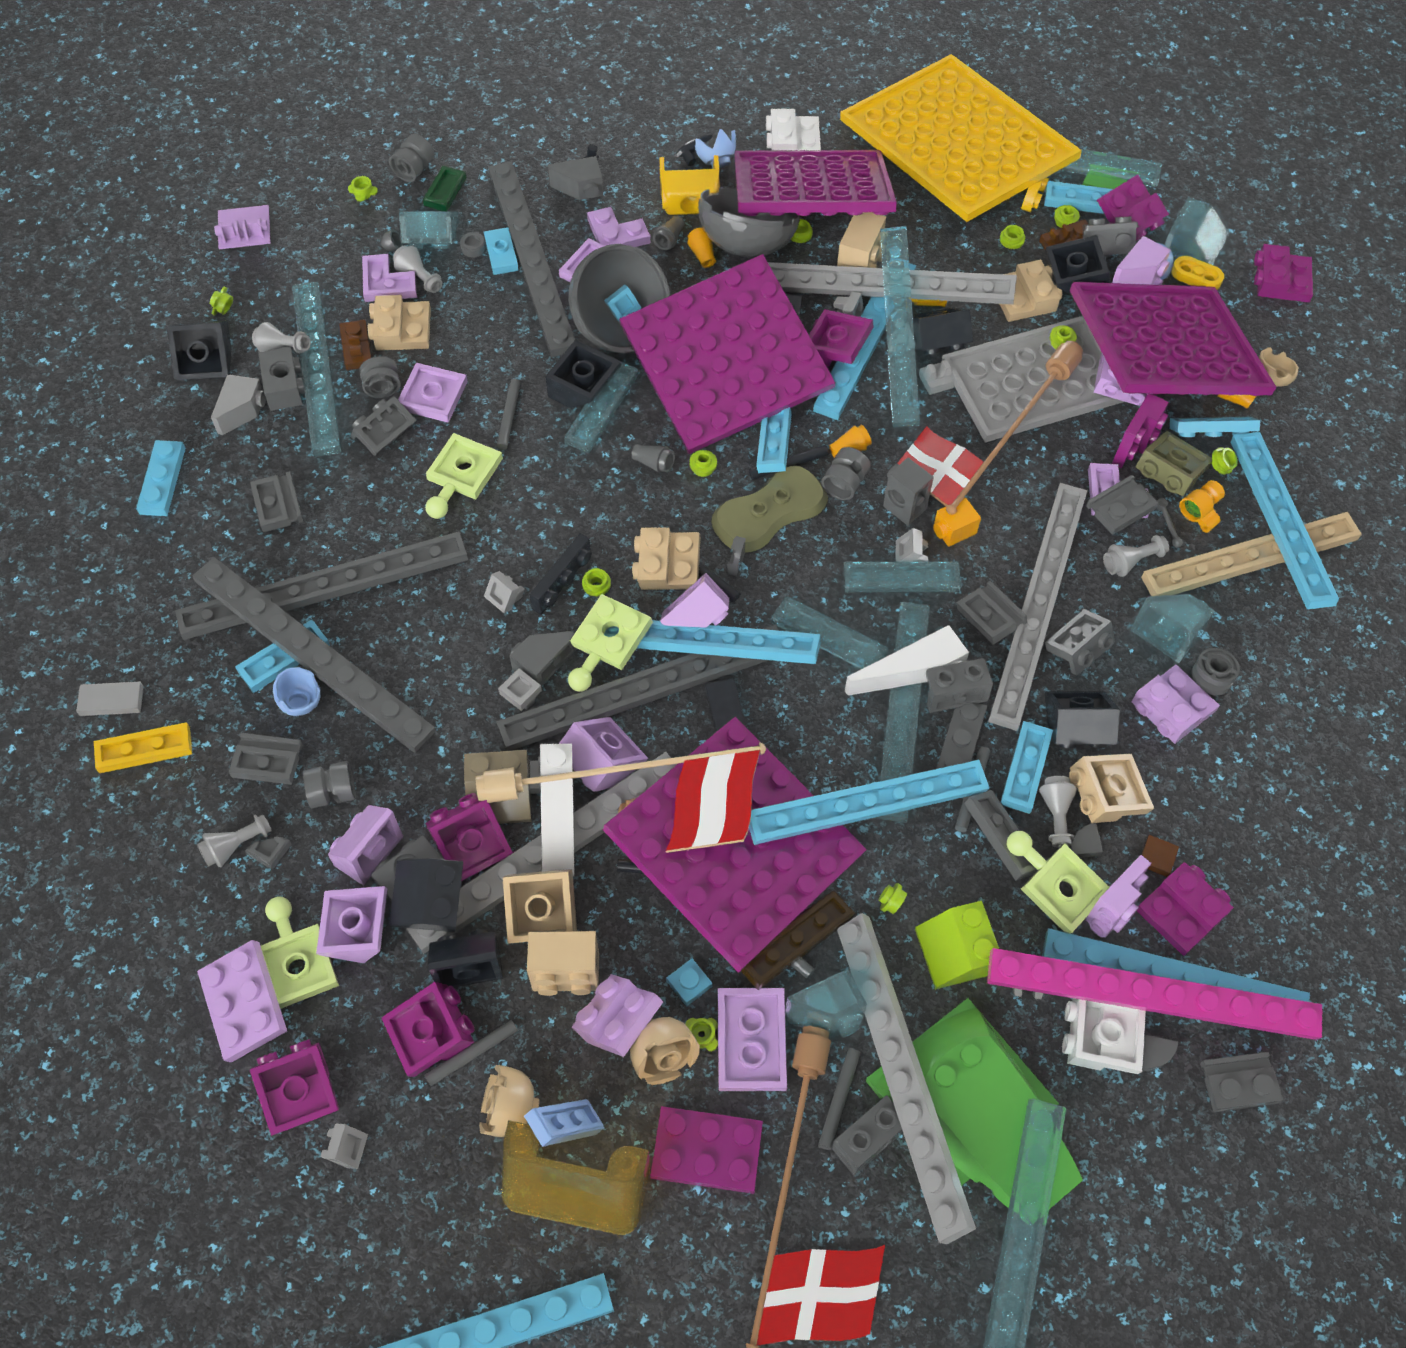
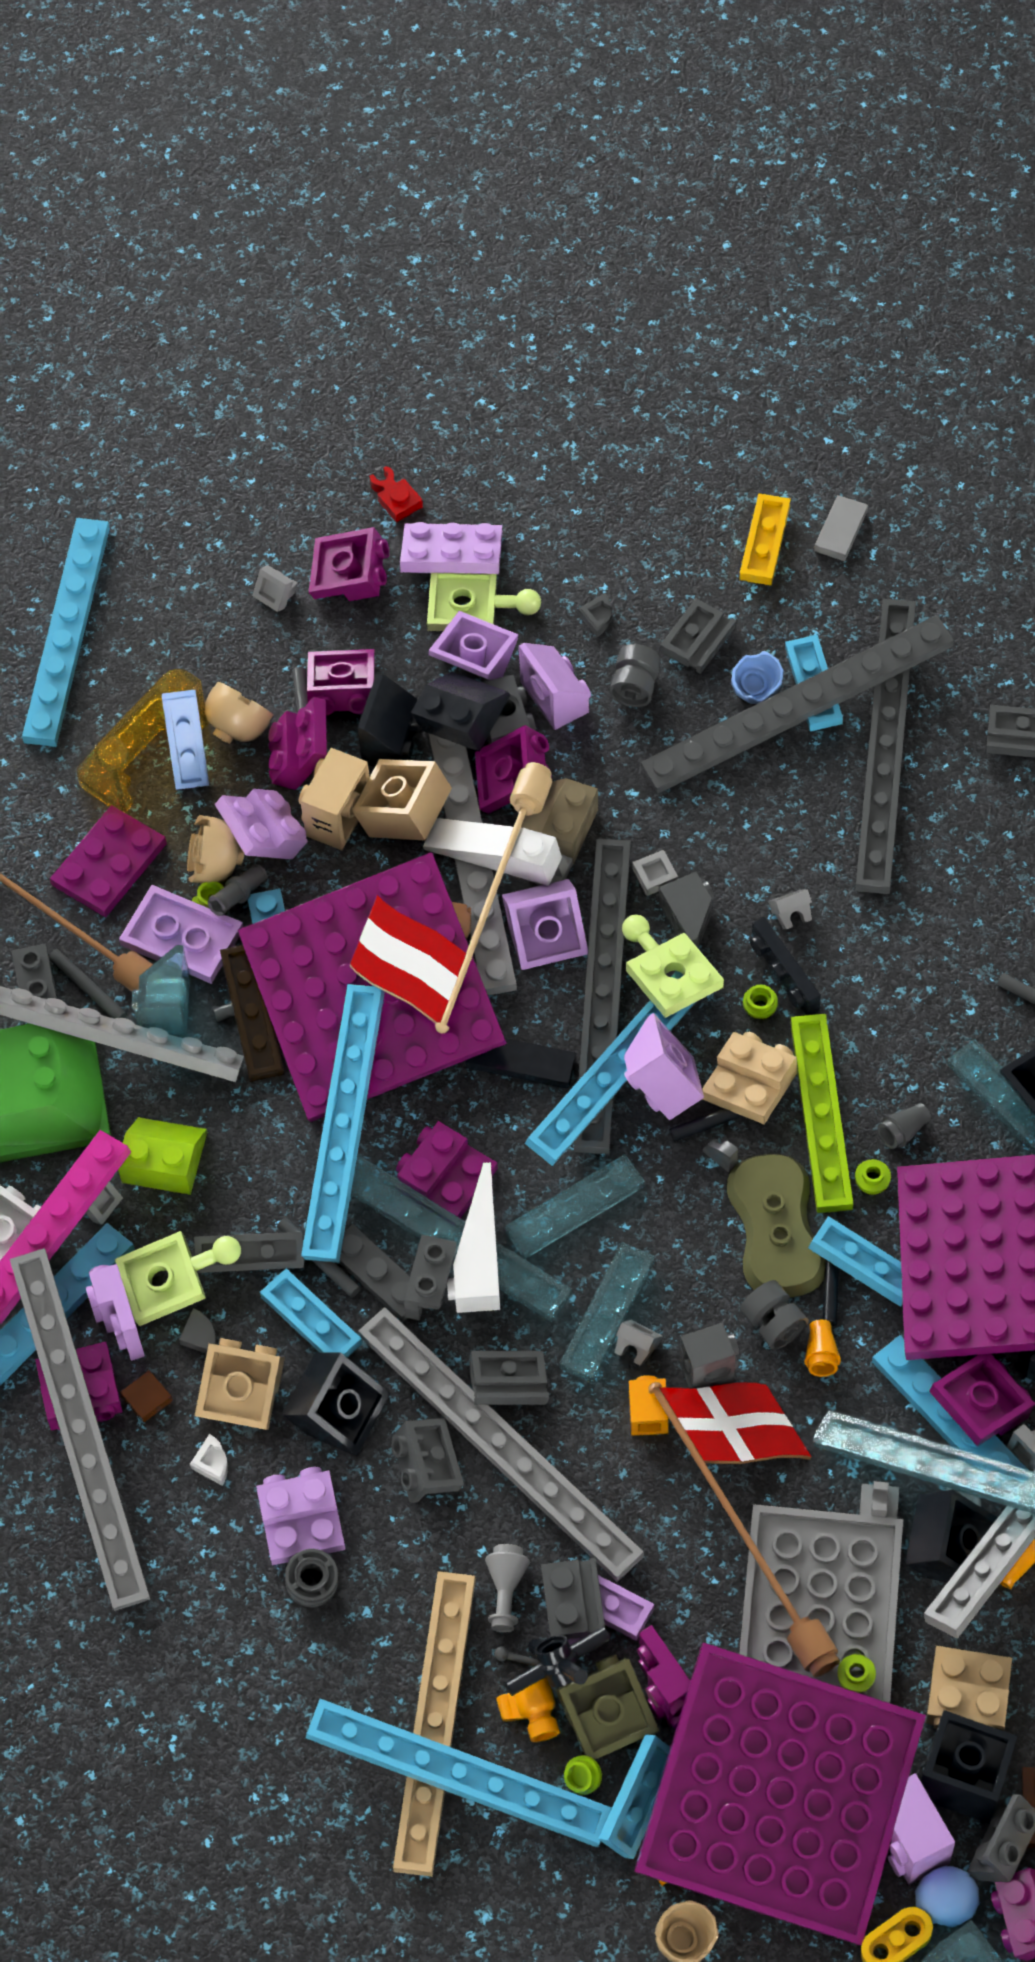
camera: 120 degrees right, 0 degrees up
light grey piece [197,815,272,867] -> none
yellowish green plate [425,433,503,519] -> none
lime plate [878,883,907,914] -> none
light grey piece [1039,776,1077,848] -> none
clear light blue slope [1130,594,1215,663] -> none
none -> light grey plate [9,1248,151,1611]
none -> white tile [190,1434,228,1486]
none -> dark grey pin [208,864,268,916]
none -> magenta plate [268,697,327,790]
none -> red plate [369,466,423,523]
none -> magenta plate [396,1121,498,1222]
none -> black bar [505,1627,610,1696]
none -> lime plate [790,1014,853,1213]

